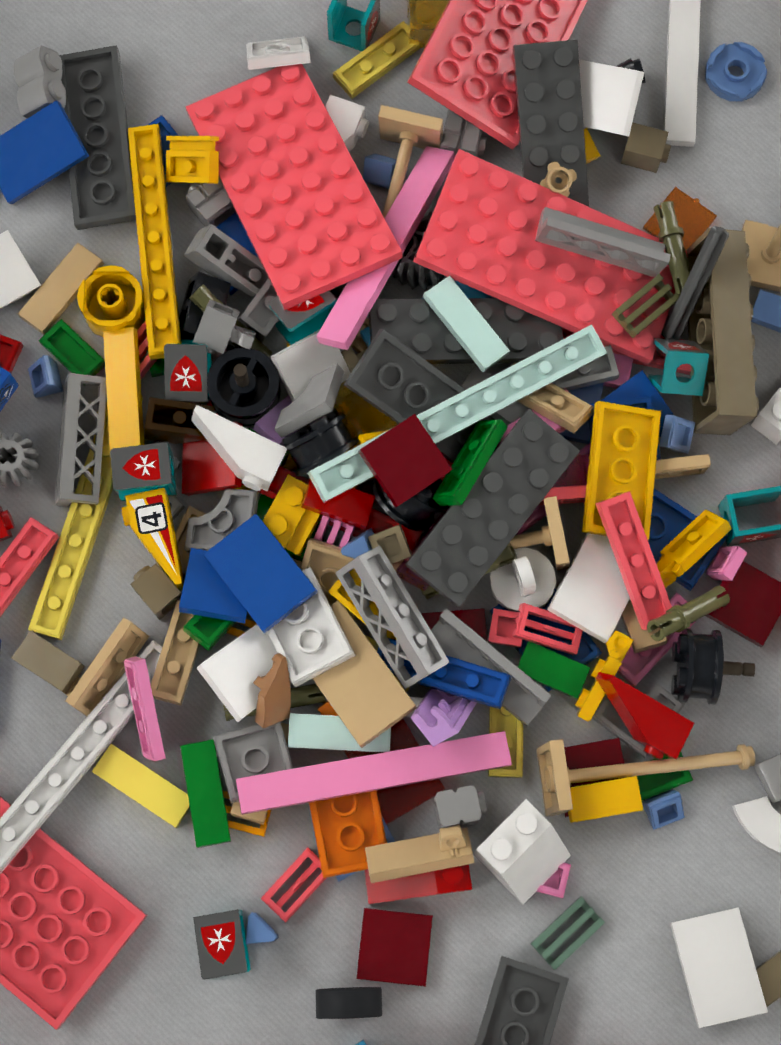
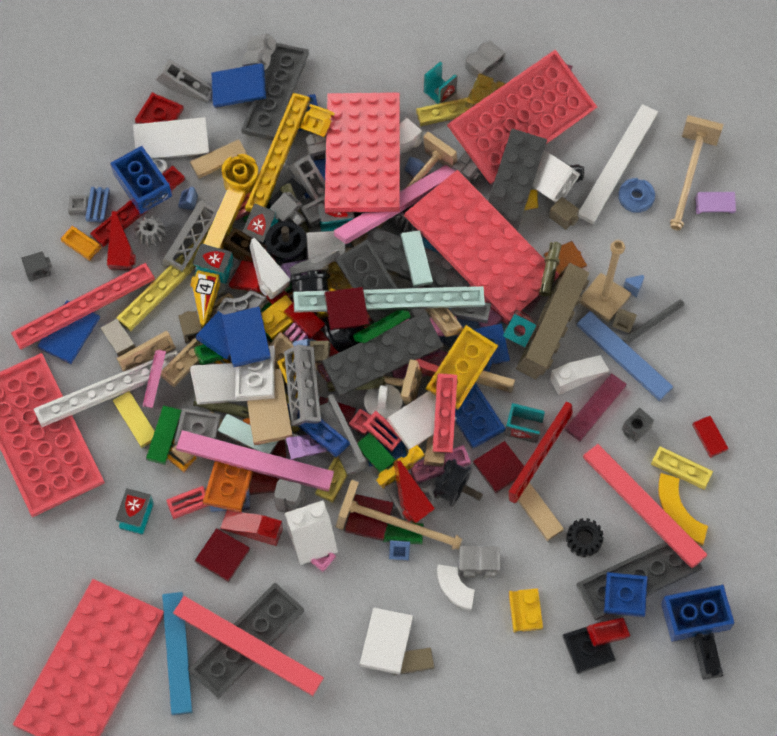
camera: 25 degrees right, 10 degrees down
green tile [38,319,105,386] -> none
white tile [246,36,311,70] -> none
medium blue slope [246,912,279,944] -> none
medium nougat slope [253,653,291,728] -> none
black tyre [316,987,382,1019] -> none
tan hinge [365,825,474,883] -> none
sand green tile [530,896,605,970] -> none
light grey fence [535,207,671,277] -> none
tan plate [540,162,577,197] -> none
yellow slope [568,776,643,823] -> none
olive tile [612,274,679,338] -> none
olive pin [647,586,730,641] -> none
yellow hinge [657,510,732,588] -> none
light blue tile [659,415,695,454] -> none
dark grey axle [662,226,729,340] -> none
bright pink tile [706,546,747,581] -> none

